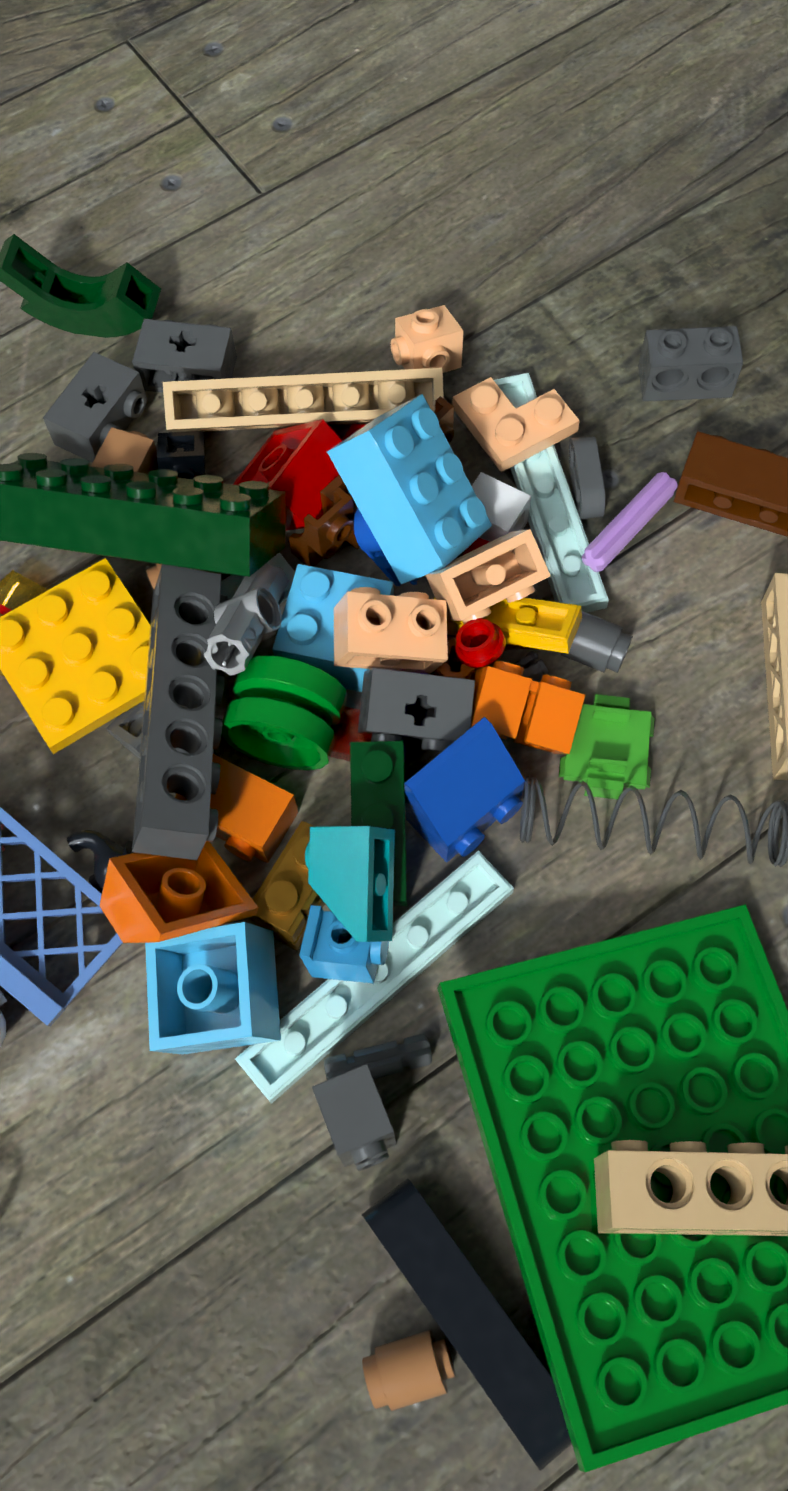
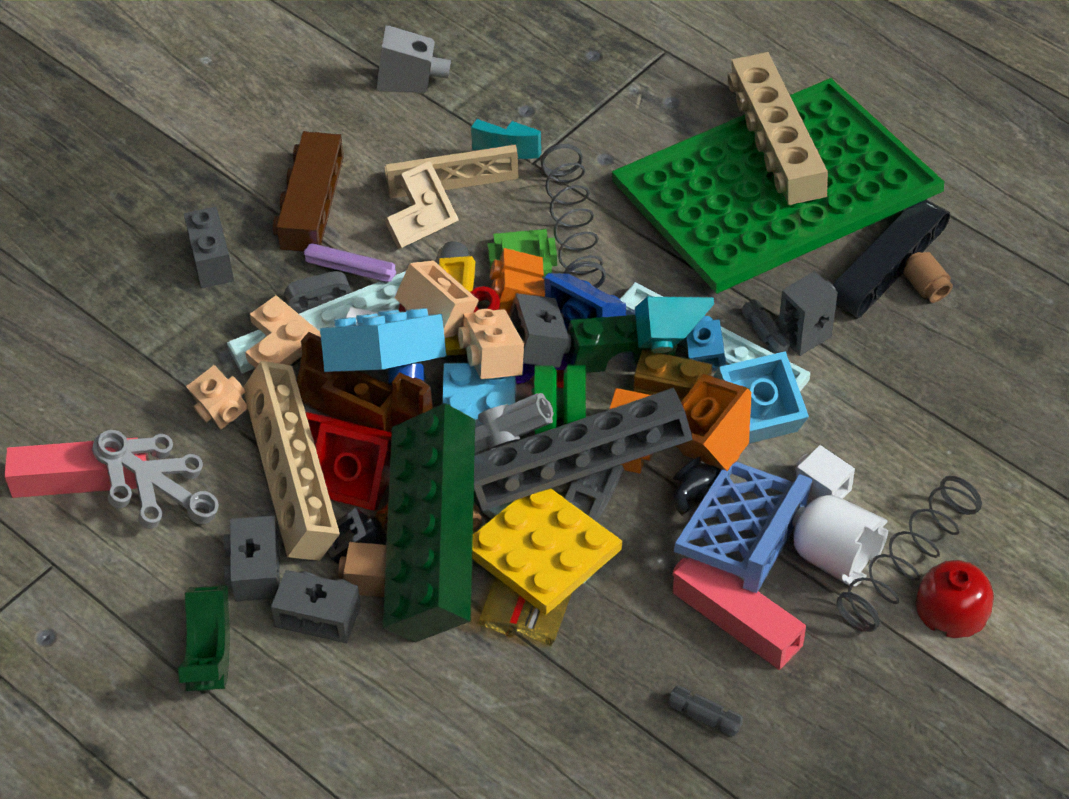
camera: 105 degrees left, 15 degrees down
none -> coral brick [5,438,149,498]
none -> light grey plant [92,430,219,529]
none -> tan plate [384,160,459,250]
none -> white brick [795,445,855,501]

